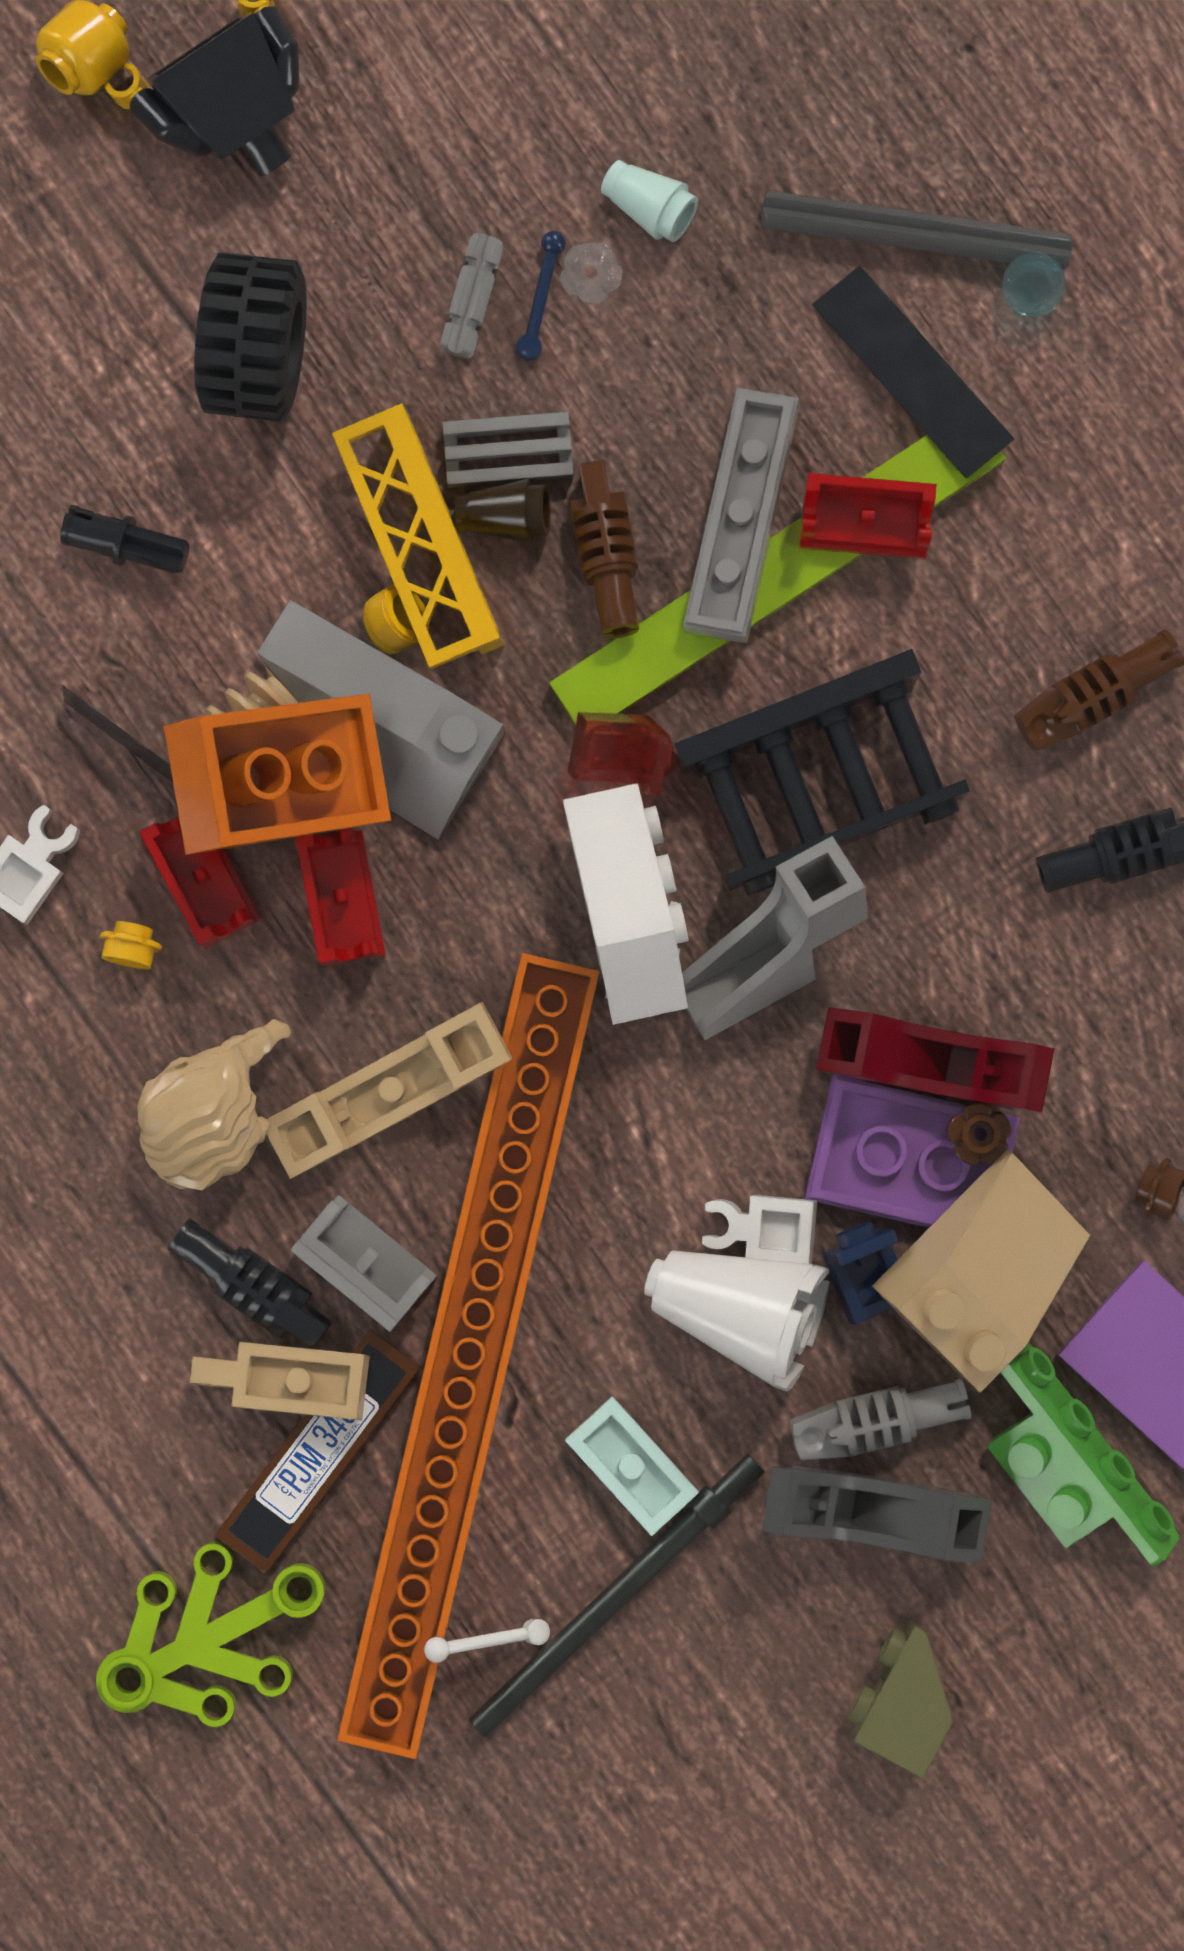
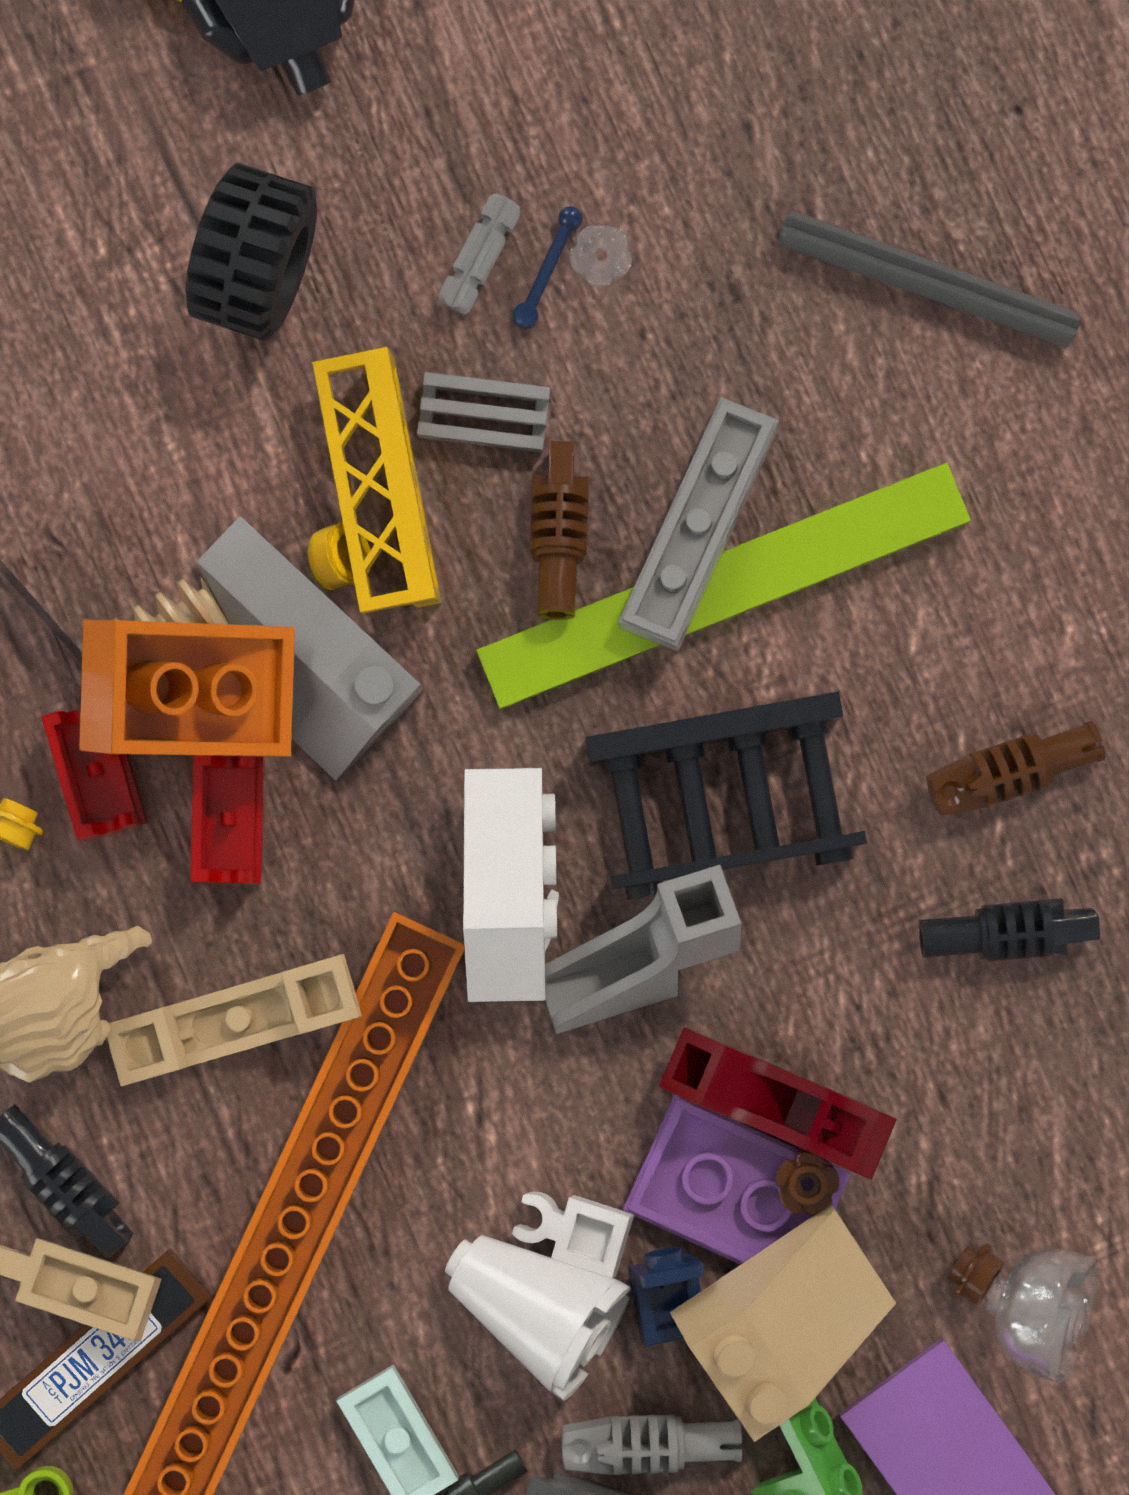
camera: 10 degrees right, 0 degrees up
black axle [60,505,190,573] -> none
light grey hinge [291,1195,438,1332] -> none
dark brown cone [455,479,551,542] -> none
clear red bracket [567,712,674,796] -> none
light aqua cone [601,160,698,242] -> none
red hinge [799,473,937,560] -> none
black sticker [812,266,1015,479] -> none
clear light blue plate [1002,252,1066,317] -> none

